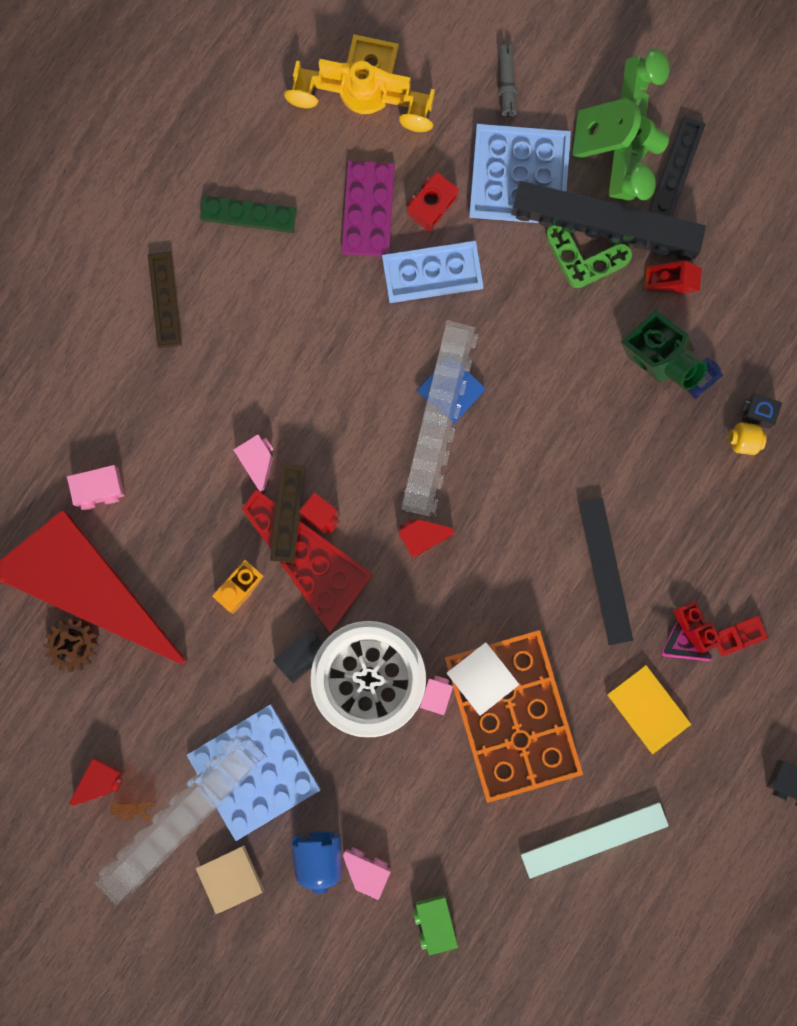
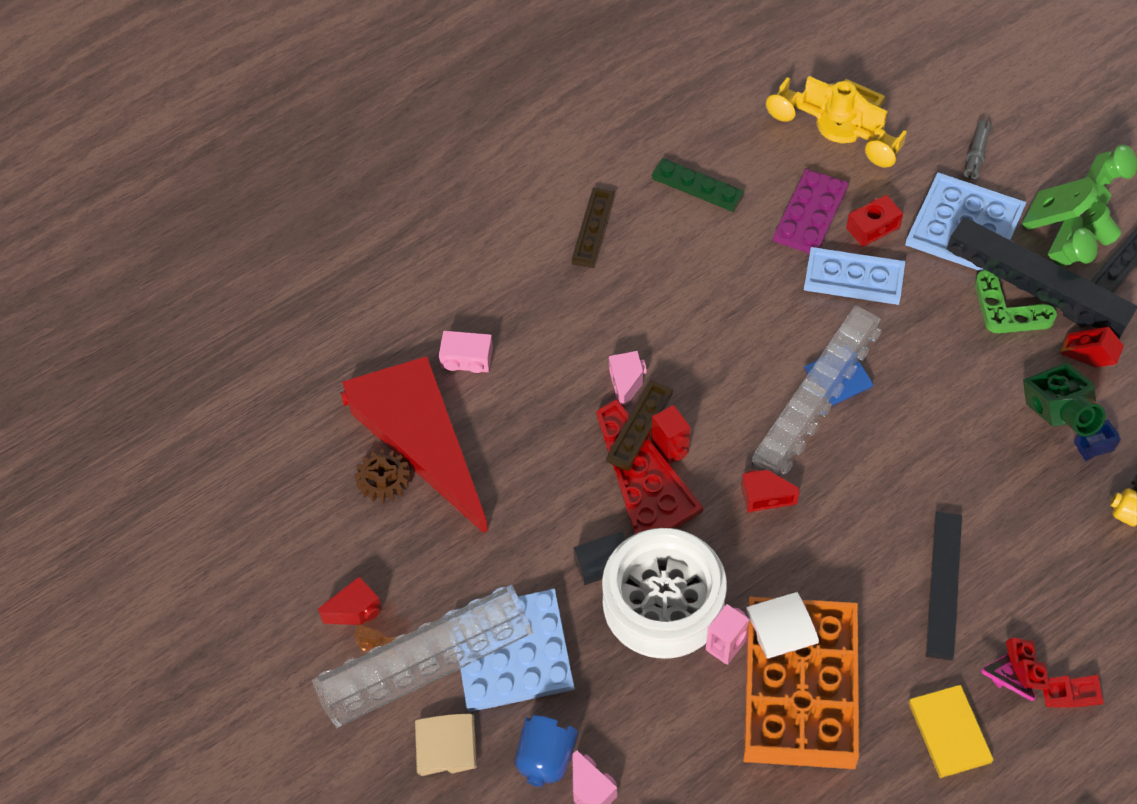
camera: 20 degrees right, 25 degrees down
light orange slope [212,560,264,614] -> none

